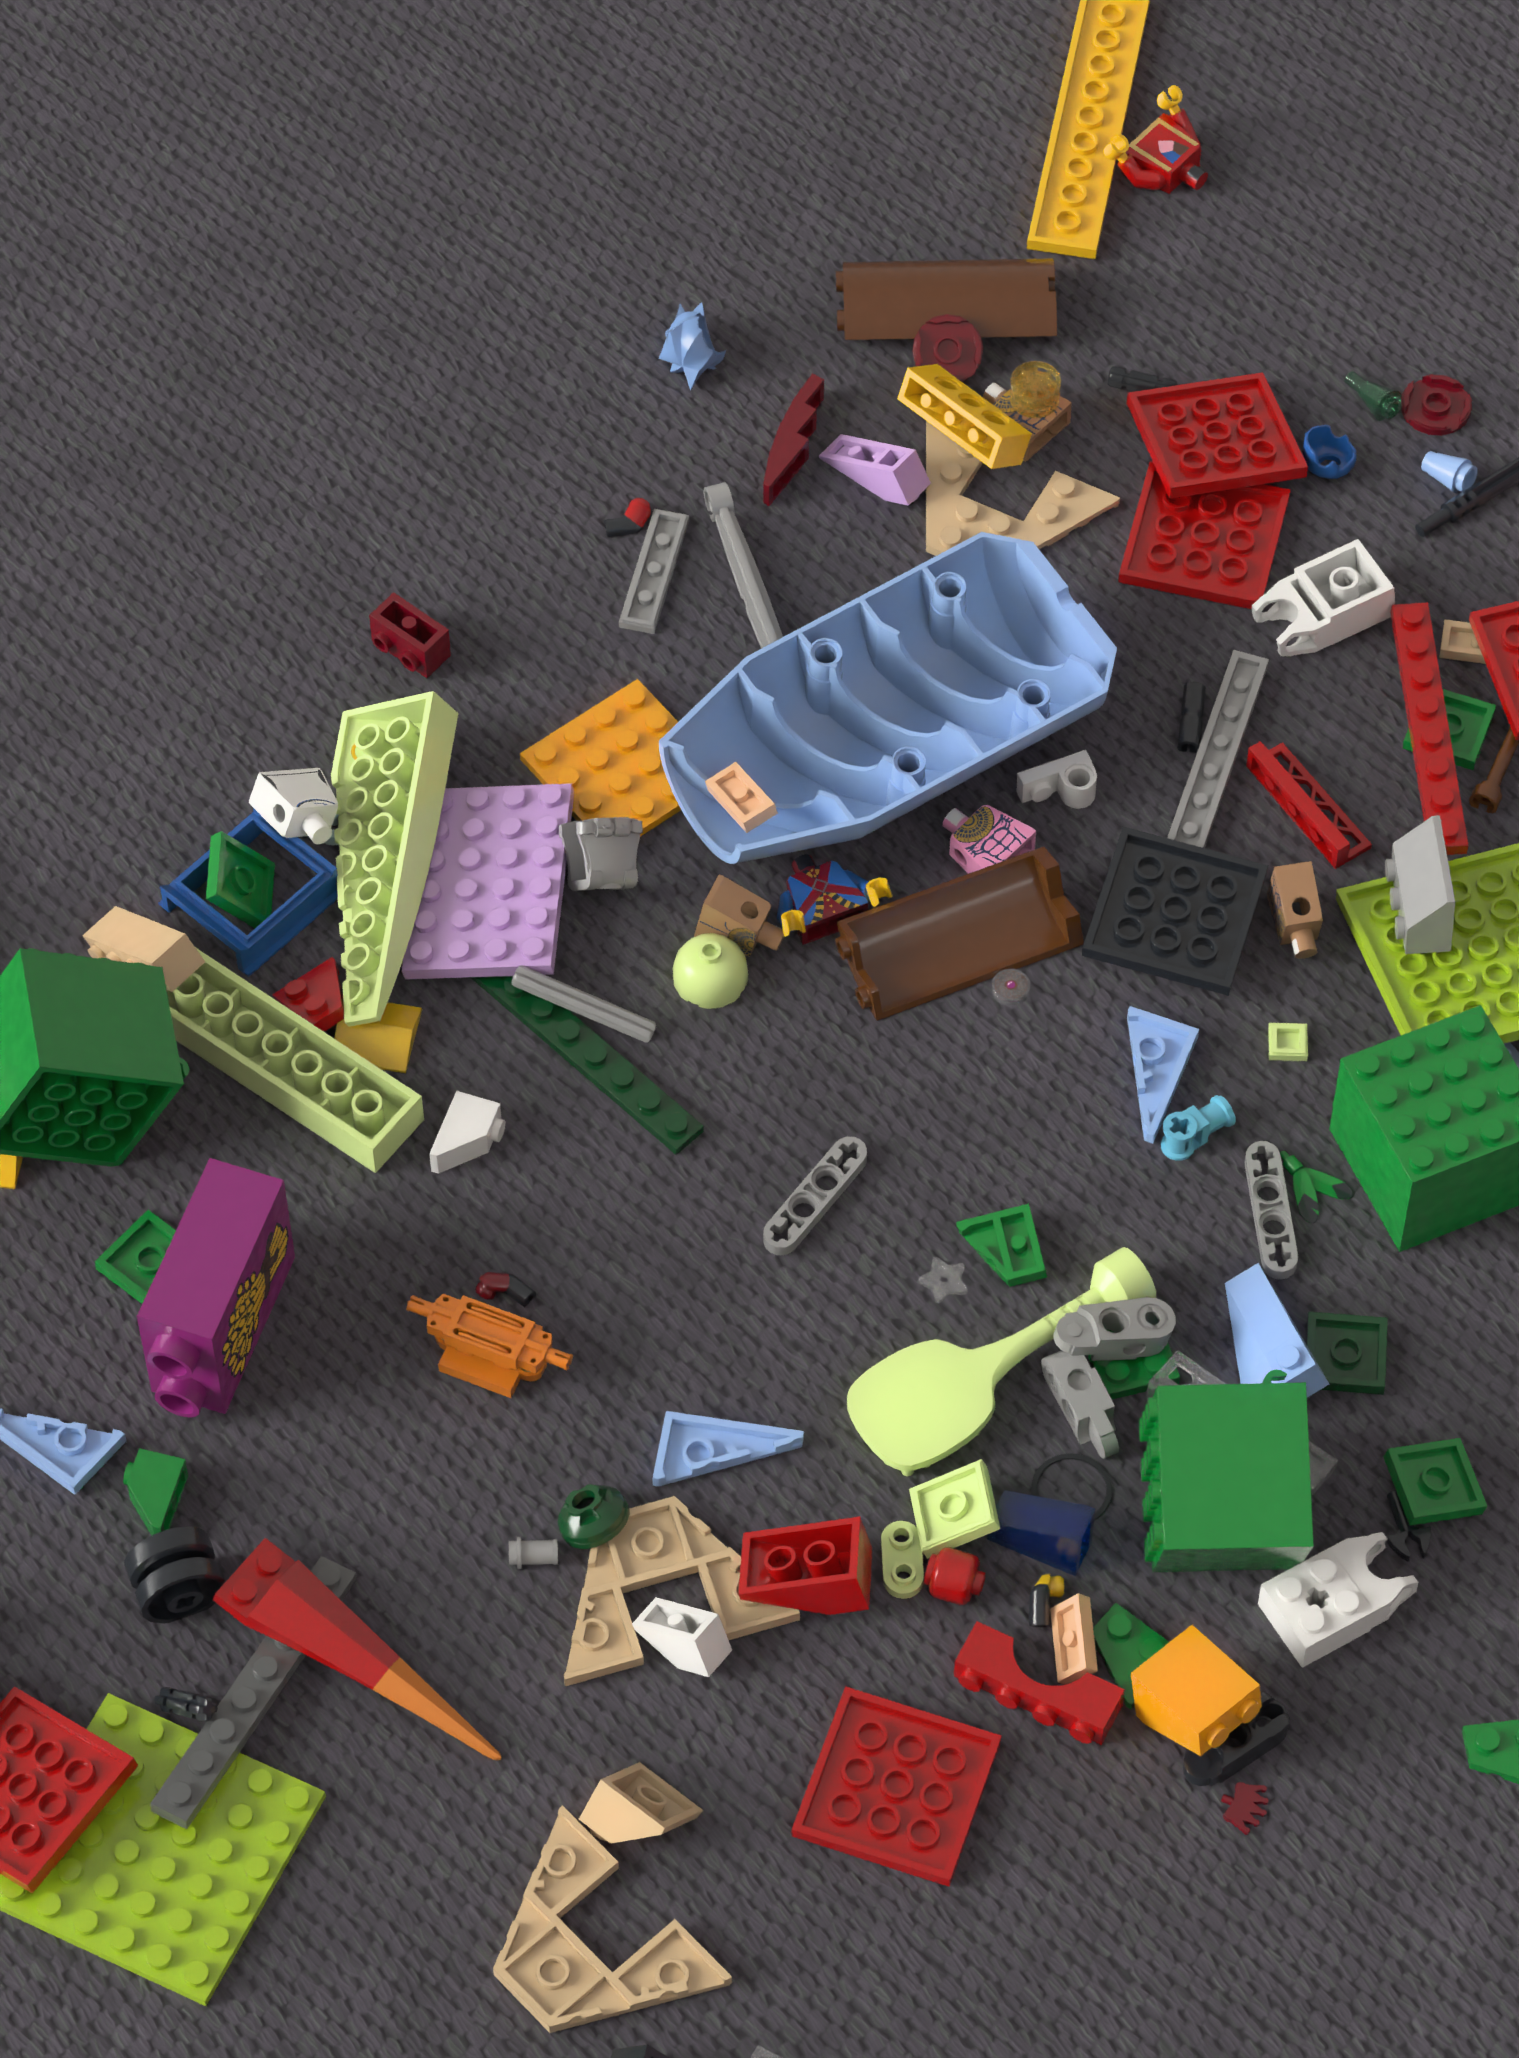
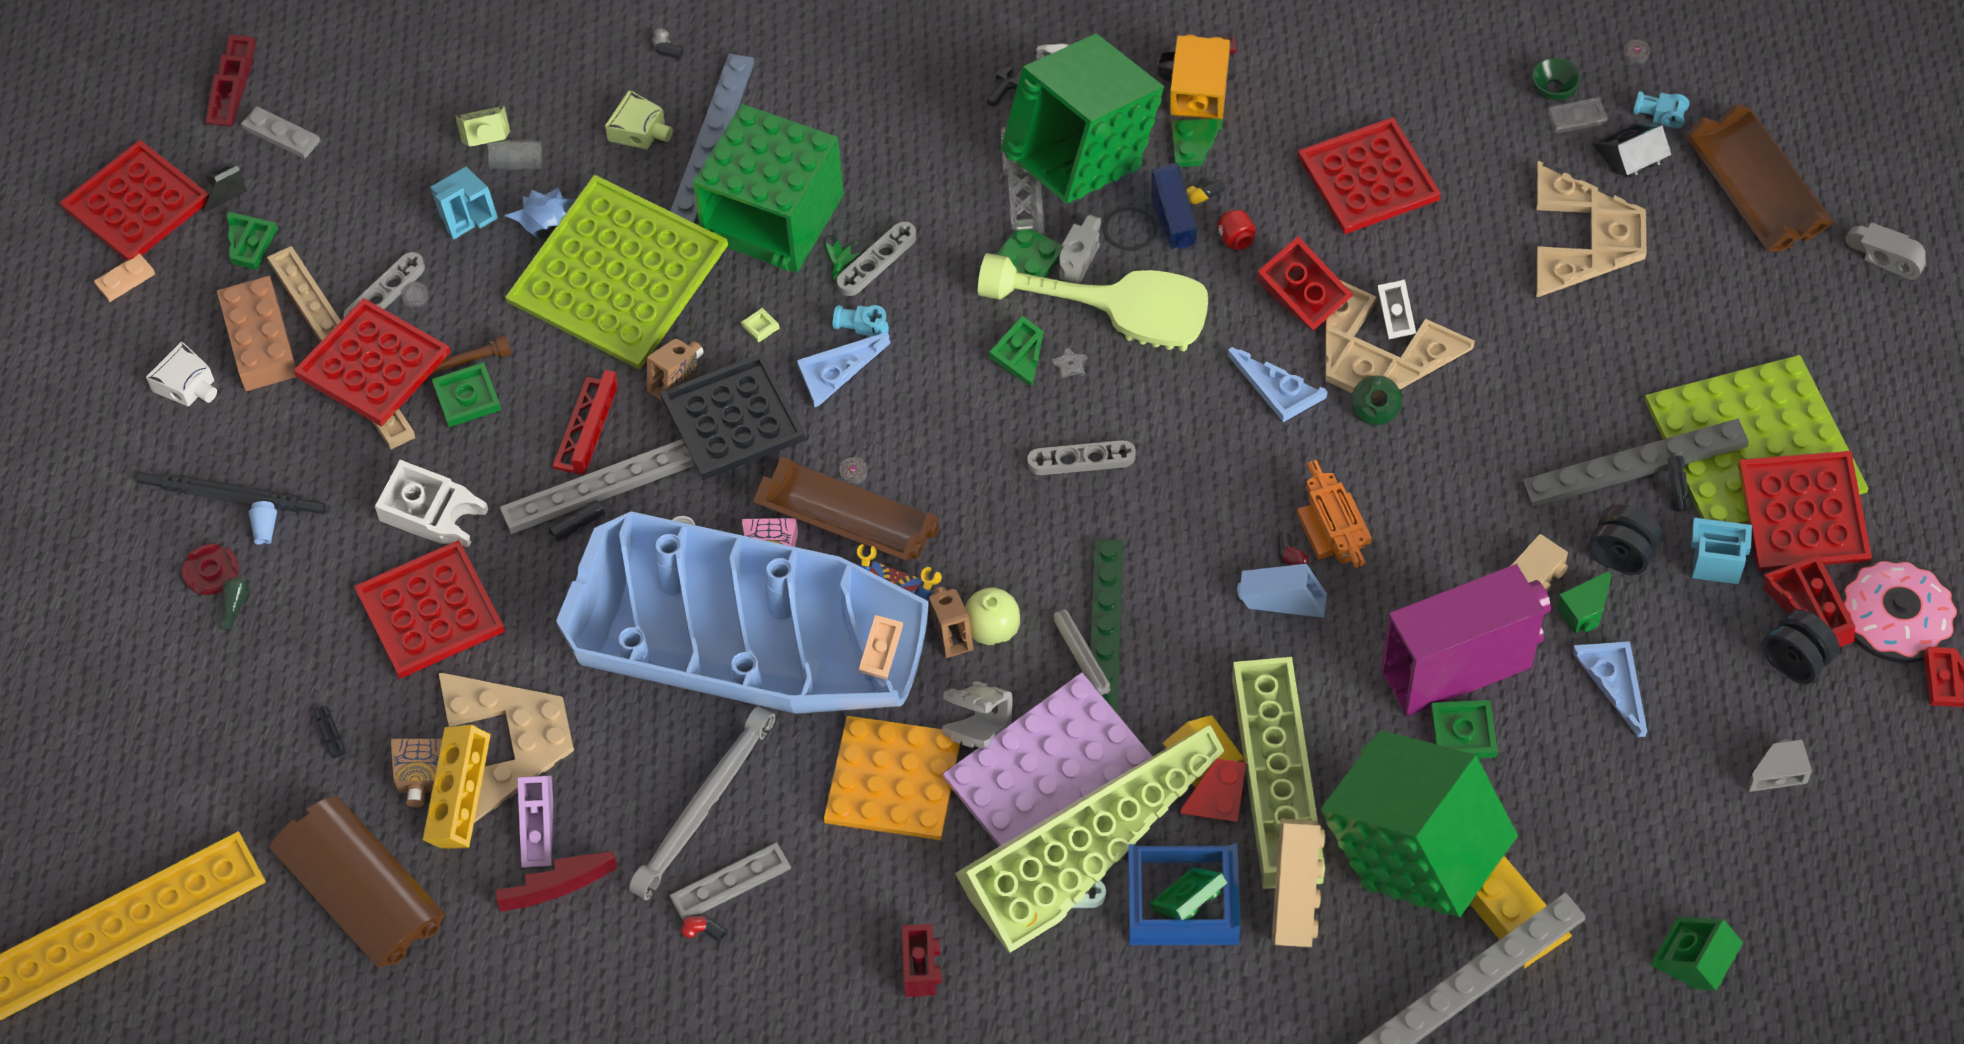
camera: 130 degrees left, 0 degrees up
red plate [213,1538,502,1760] -> none
white torso [249,768,338,844] -> none
white slope [430,1091,506,1174] -> none
light grey pin [509,1537,558,1569] -> none
tan slope [579,1762,703,1844] -> none
medium blue hair [659,302,726,391] -> none
yellowish green plate [881,1521,924,1599] -> none
yellowish green tile [909,1459,1001,1559] -> none
dark red tile [912,314,983,382] -> none
red arch [954,1621,1125,1745] -> none
clear yellow wheel [1010,361,1061,418] -> none
light nougat plate [1050,1593,1098,1685] -> none
light grey piece [1053,1297,1176,1361] -> none
red torso [1103,85,1208,194] -> none
red plate [1126,372,1308,499] -> none
light blue wedge [1225,1263,1329,1397] -> none
blue hair [1302,425,1356,479] -> none
dark green plate [1306,1312,1388,1395] -> none
green plate [1383,1438,1487,1526] -> none
light grey slope [1385,815,1455,954] -> none
red plate [1390,603,1468,855] -> none
none -> light blue slope [1237,564,1327,618]
none -> tan brick [1511,534,1568,592]
none -> medium azure plate [1691,518,1752,584]

